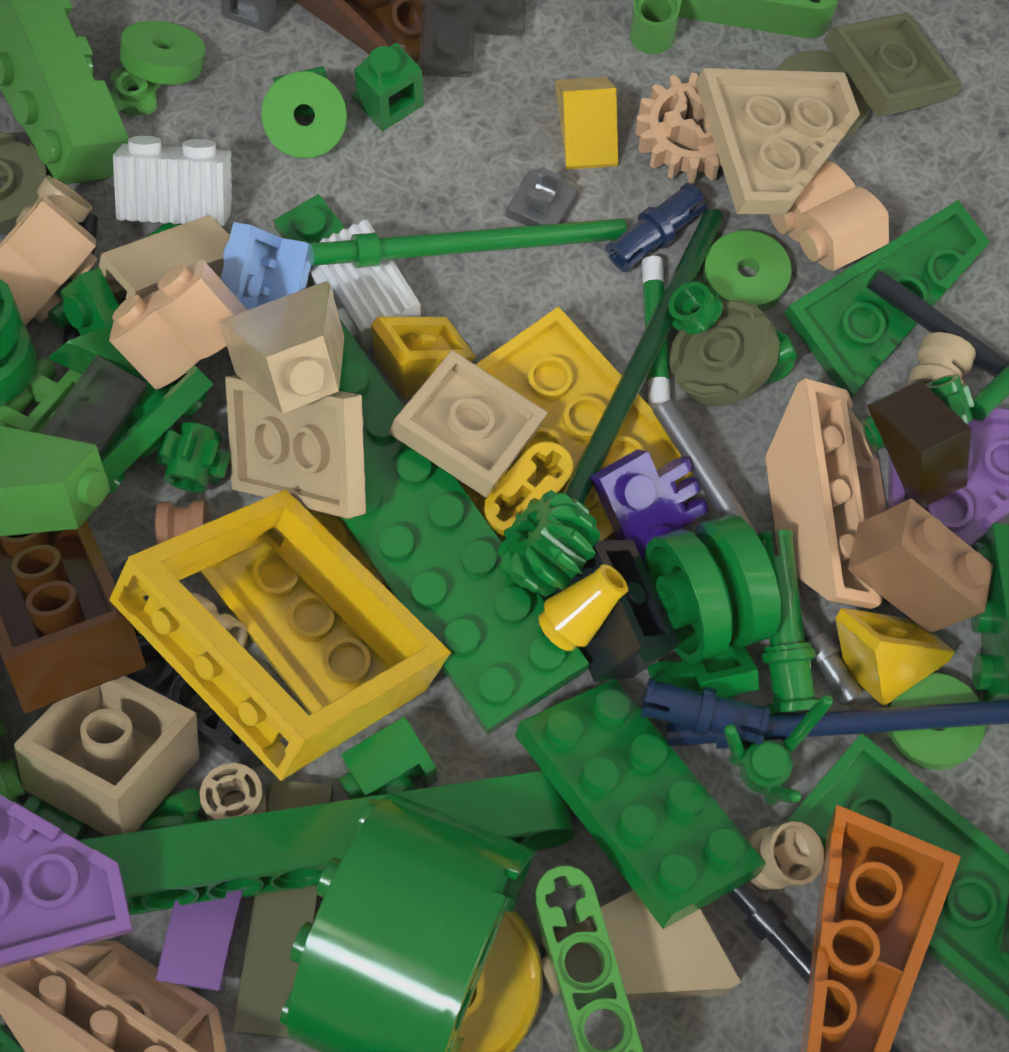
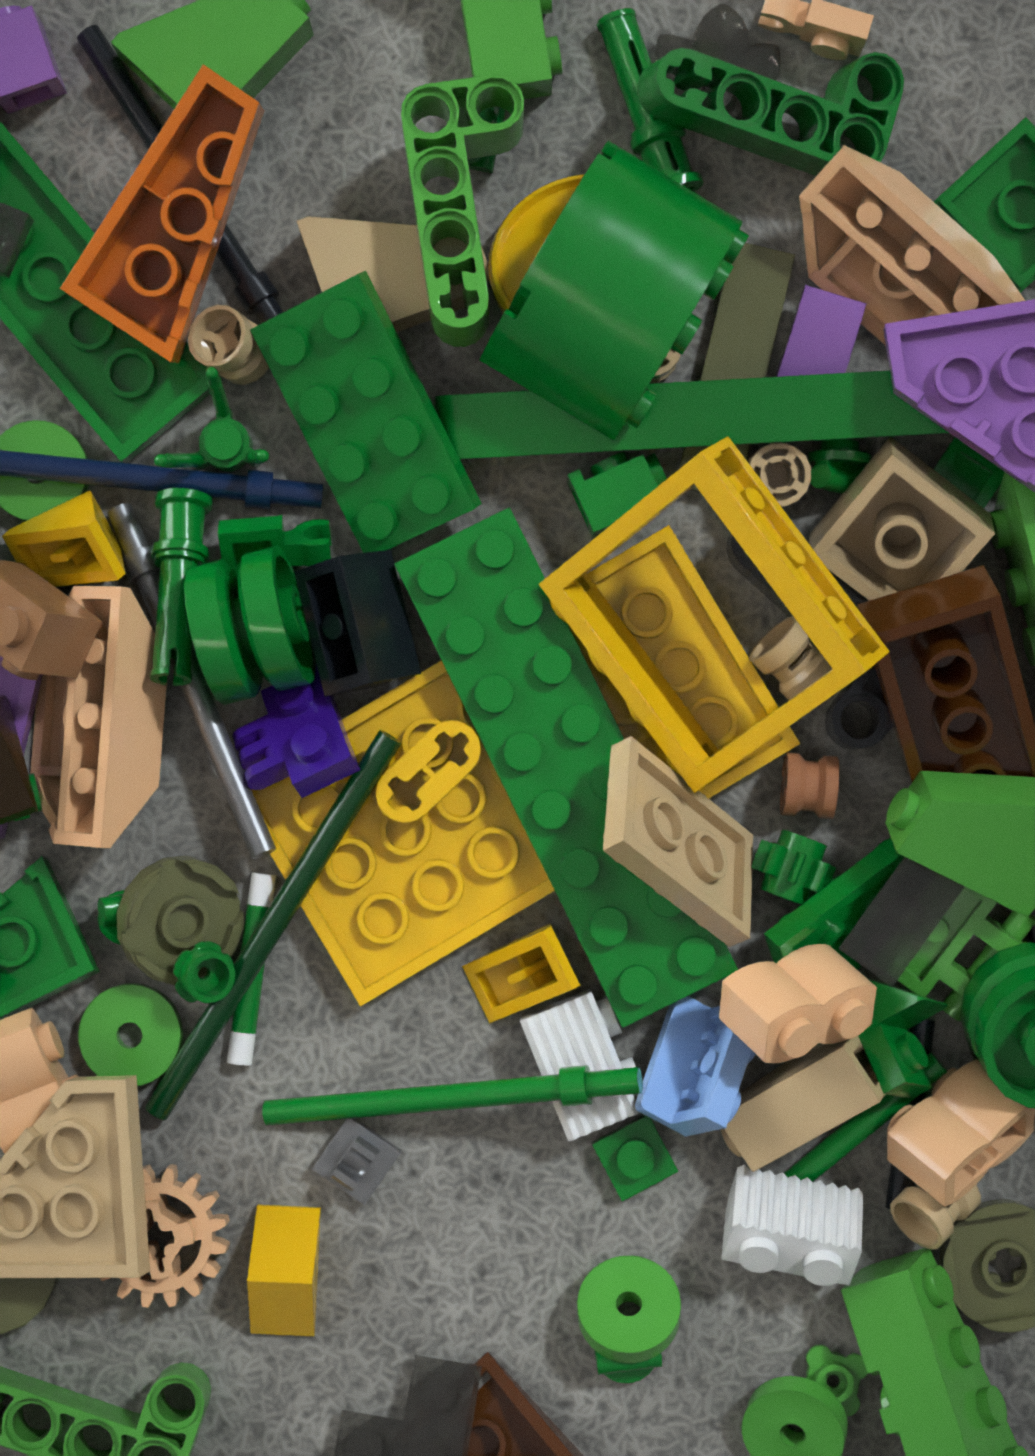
camera: 170 degrees left, 20 degrees up
tan slope [219,281,344,413] -> none
green brick [351,42,424,132] -> none
tan plate [389,350,548,498] -> none
green gear [497,490,601,597] -> none
yellow cone [539,564,628,651] -> none
dark blue pin [605,183,707,273] -> none
dark blue pin [640,677,770,746] -> none

